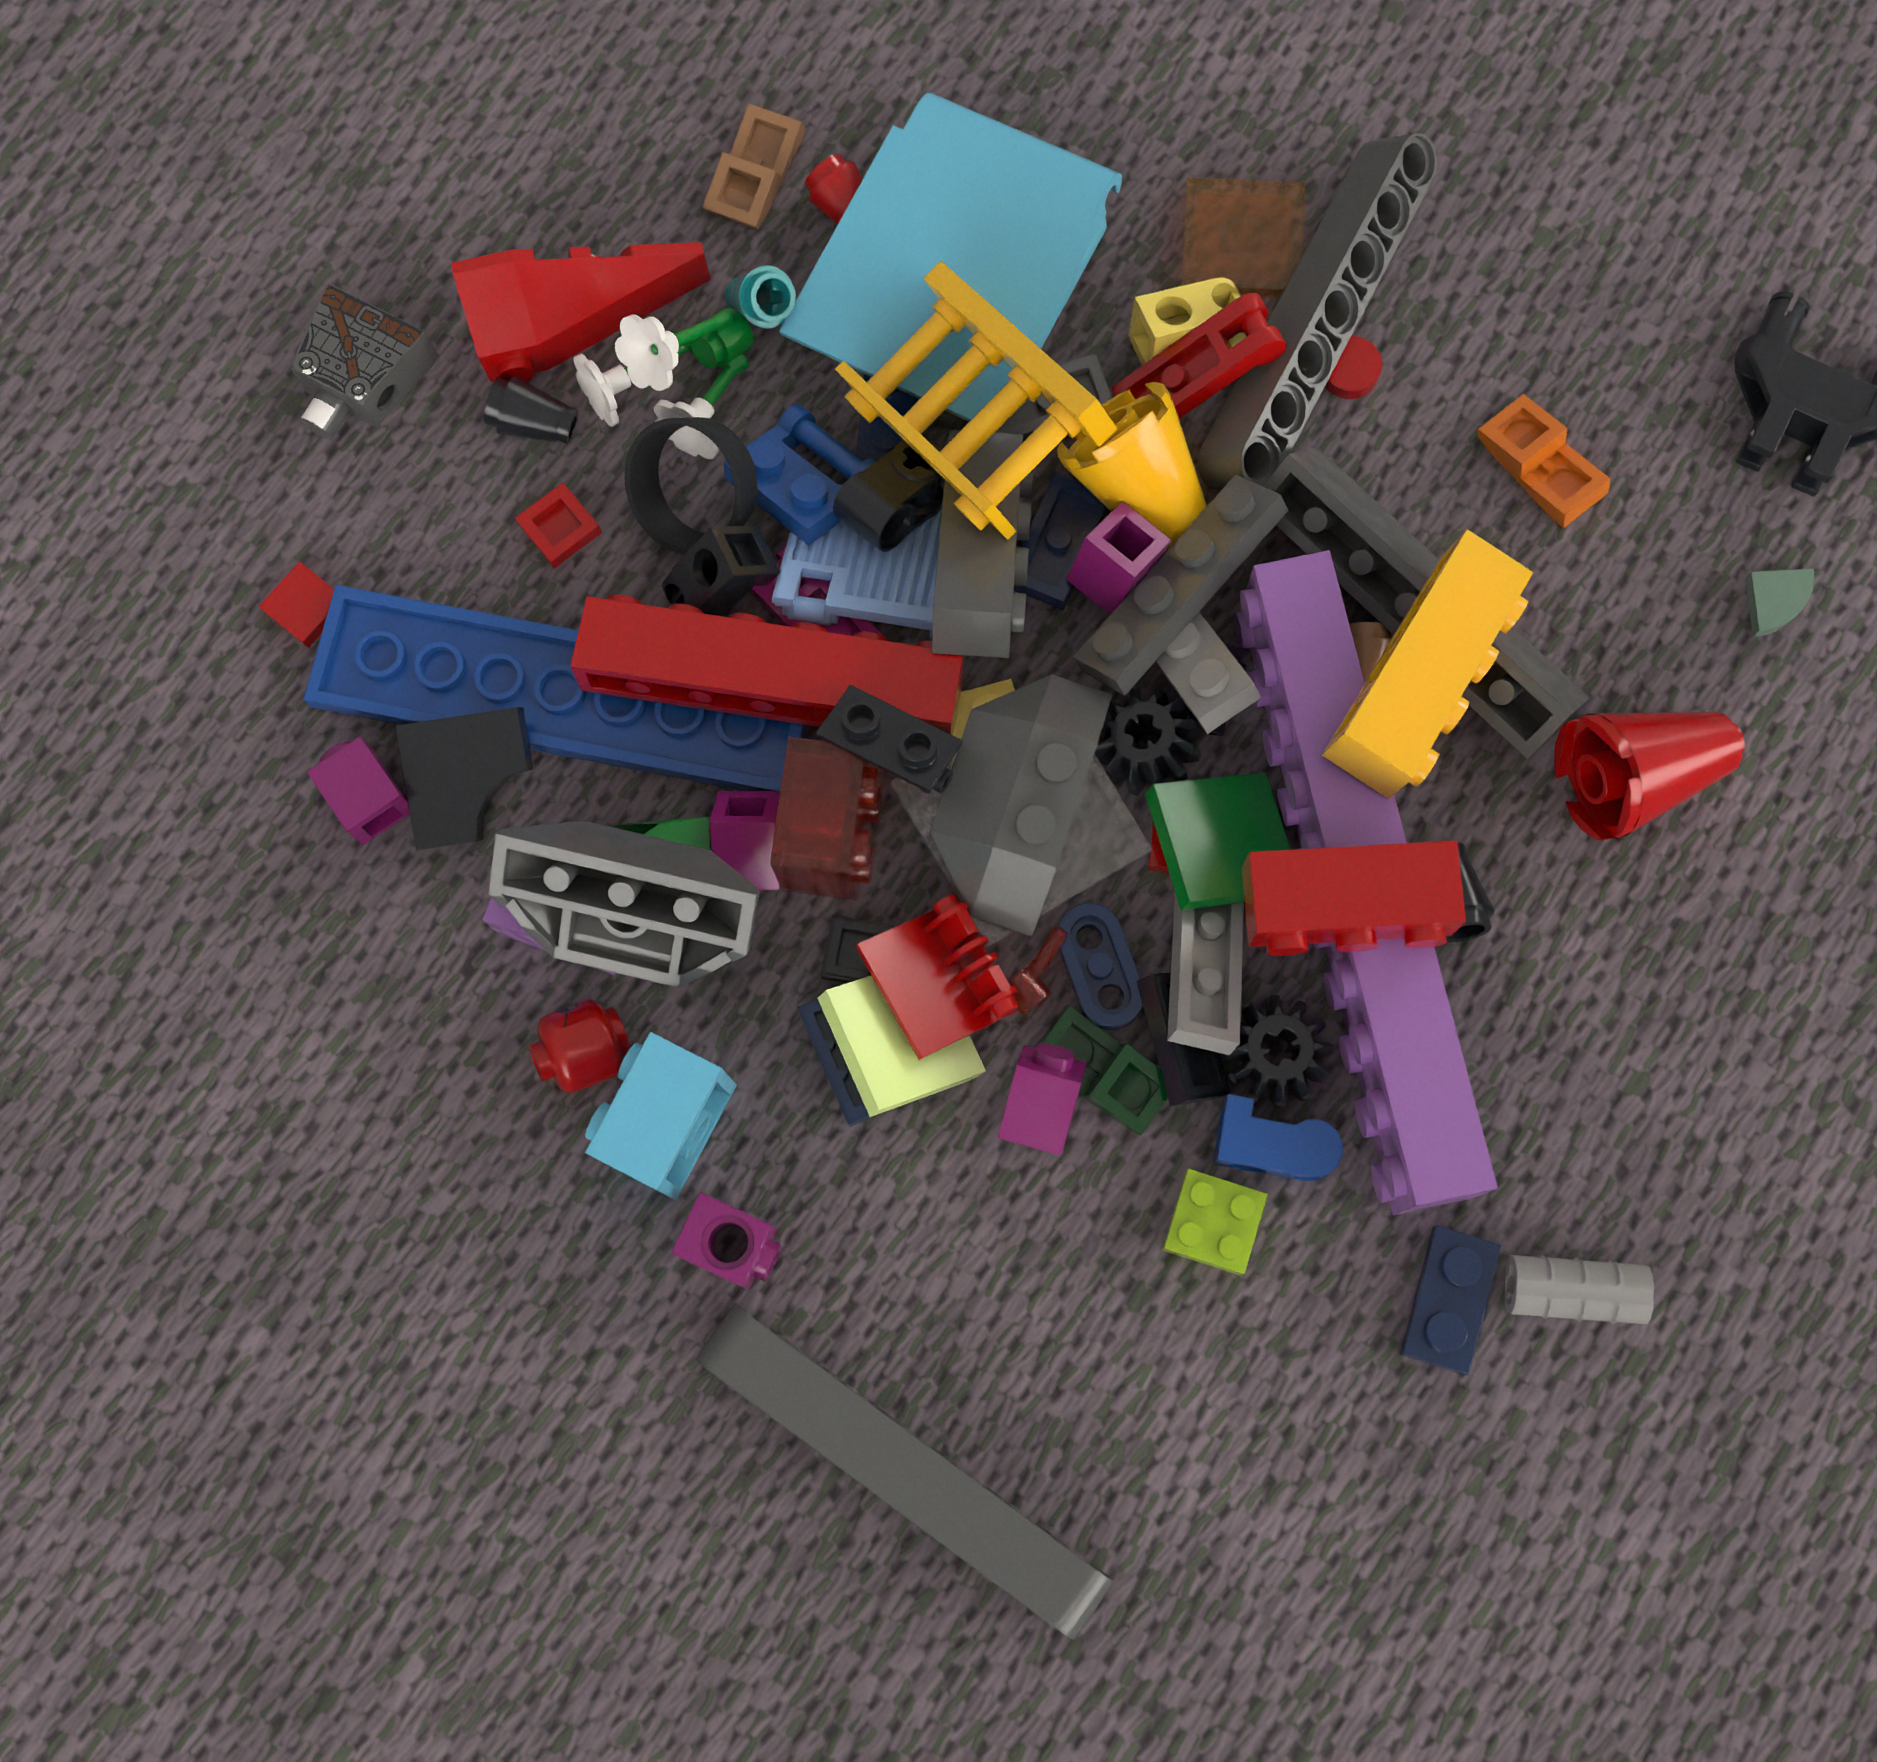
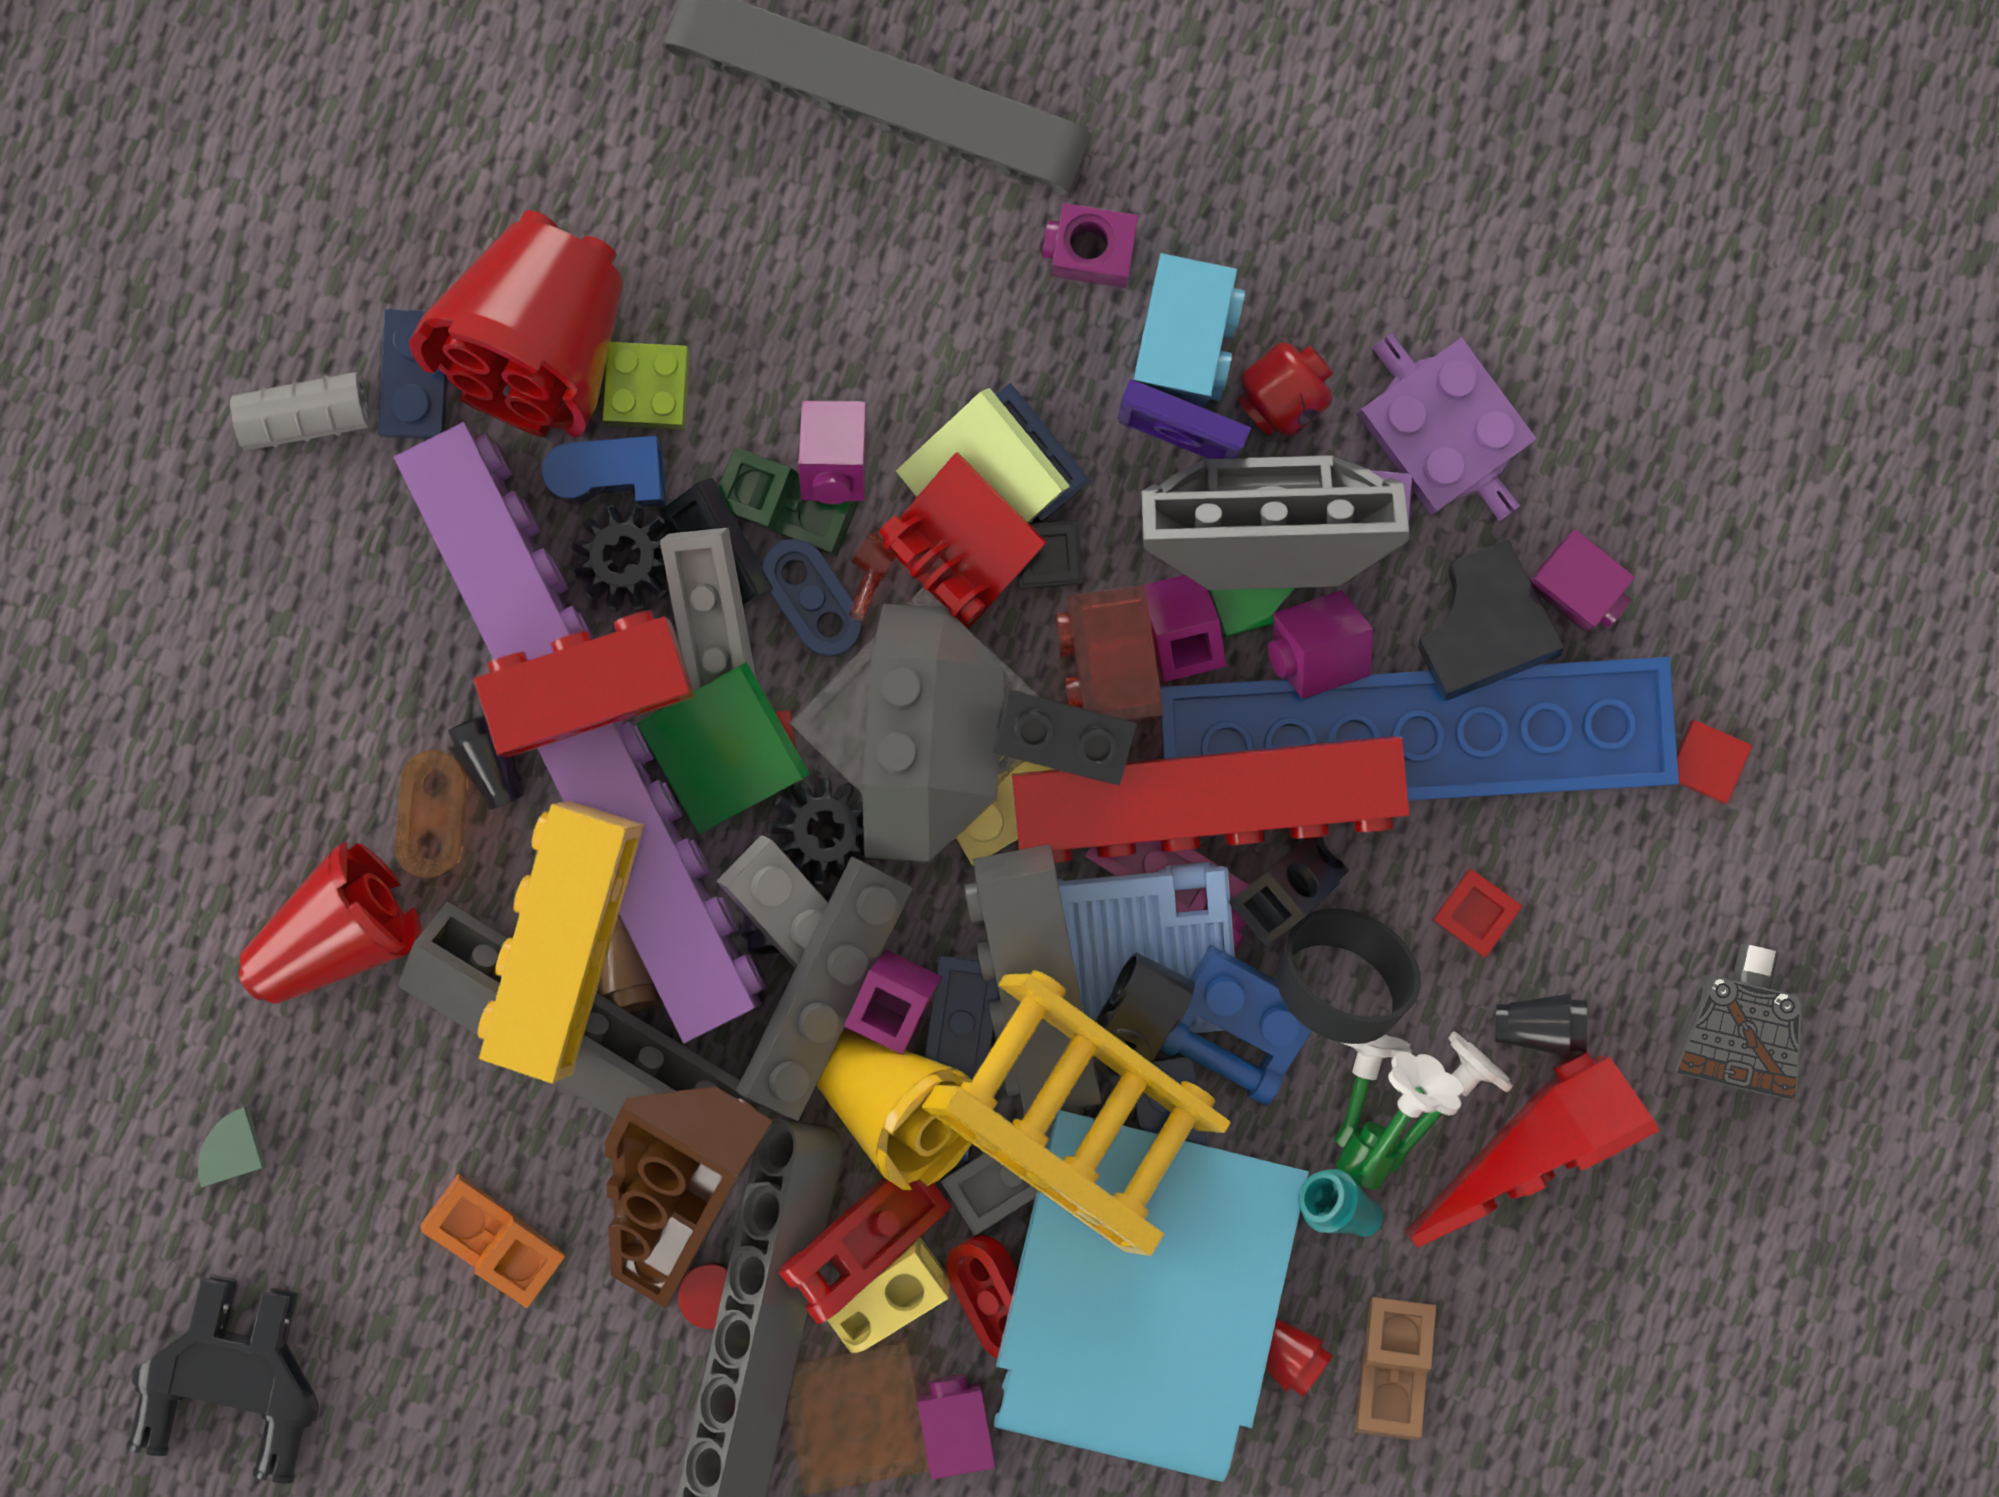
camera: 160 degrees right, 10 degrees up
none -> clear orange plate [395,750,469,878]
none -> red cone [409,210,623,438]
none -> reddish brown wedge [605,1086,772,1308]
none -> magenta brick [917,1374,995,1480]
none -> red plate [946,1234,1018,1359]
none -> dark purple tile [1117,379,1251,459]
none -> magenta brick [1268,590,1373,699]
none -> medium lavender plate [1357,333,1537,522]

